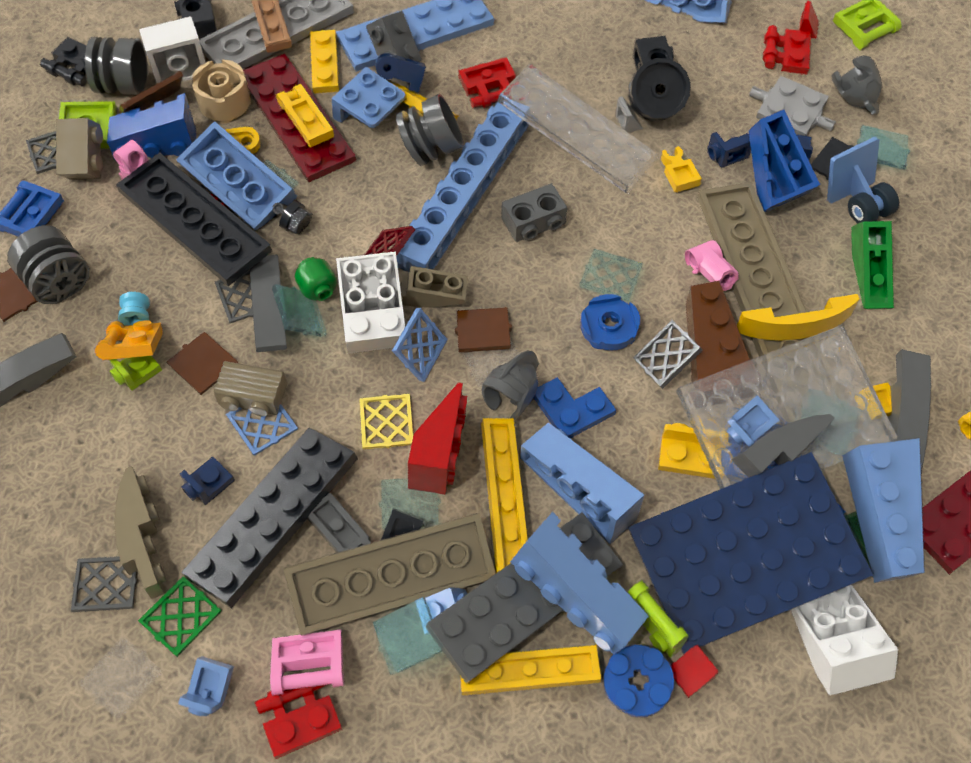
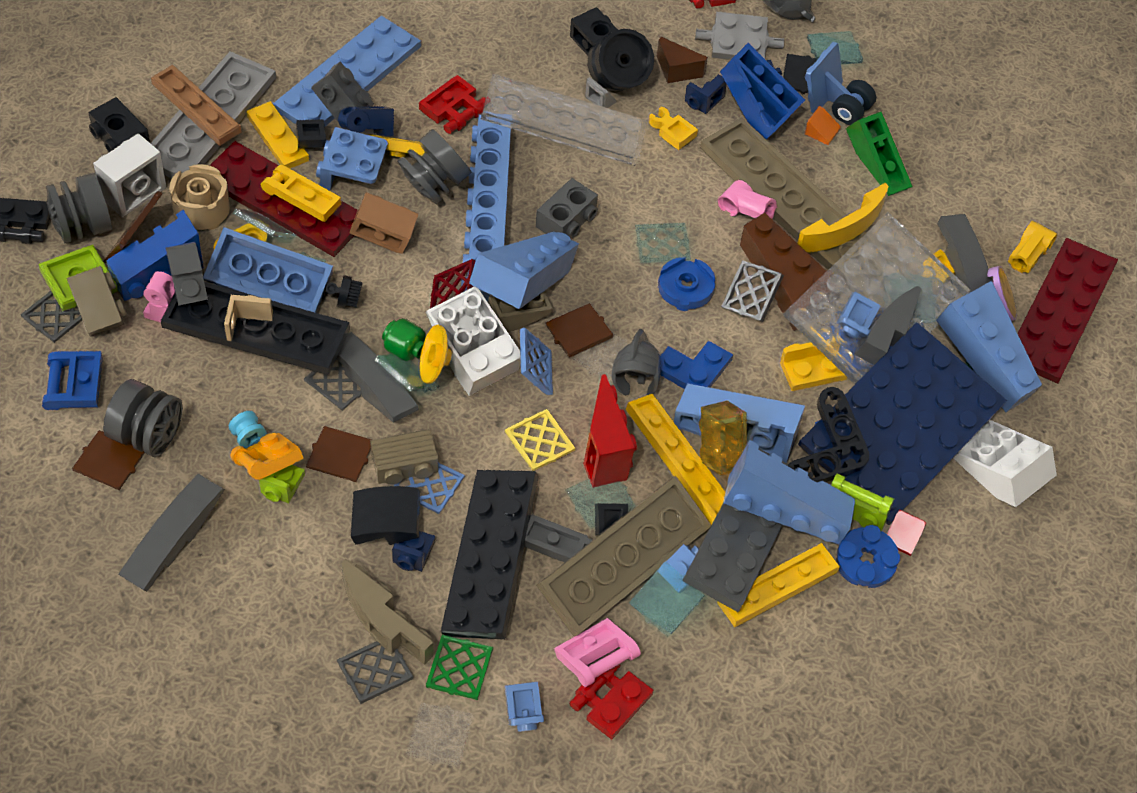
camera: 30 degrees left, 5 degrees down
none -> dark grey brick [165,242,208,306]
none -> tan bracket [224,295,273,341]
none -> clear light blue piece [233,208,296,239]
none -> black plate [296,119,326,148]
none -> medium nougat brick [349,192,418,254]
none -> black slope [351,486,420,545]
none -> yellow dish [420,325,452,384]
none -> medium blue wedge [469,232,579,309]
none -> reddish brown slope [657,37,708,84]
none -> clear yellow brick [699,400,747,476]
none -> black beam [787,387,869,482]
none -> orange slope [805,106,841,145]
none -> tile [987,266,1017,321]

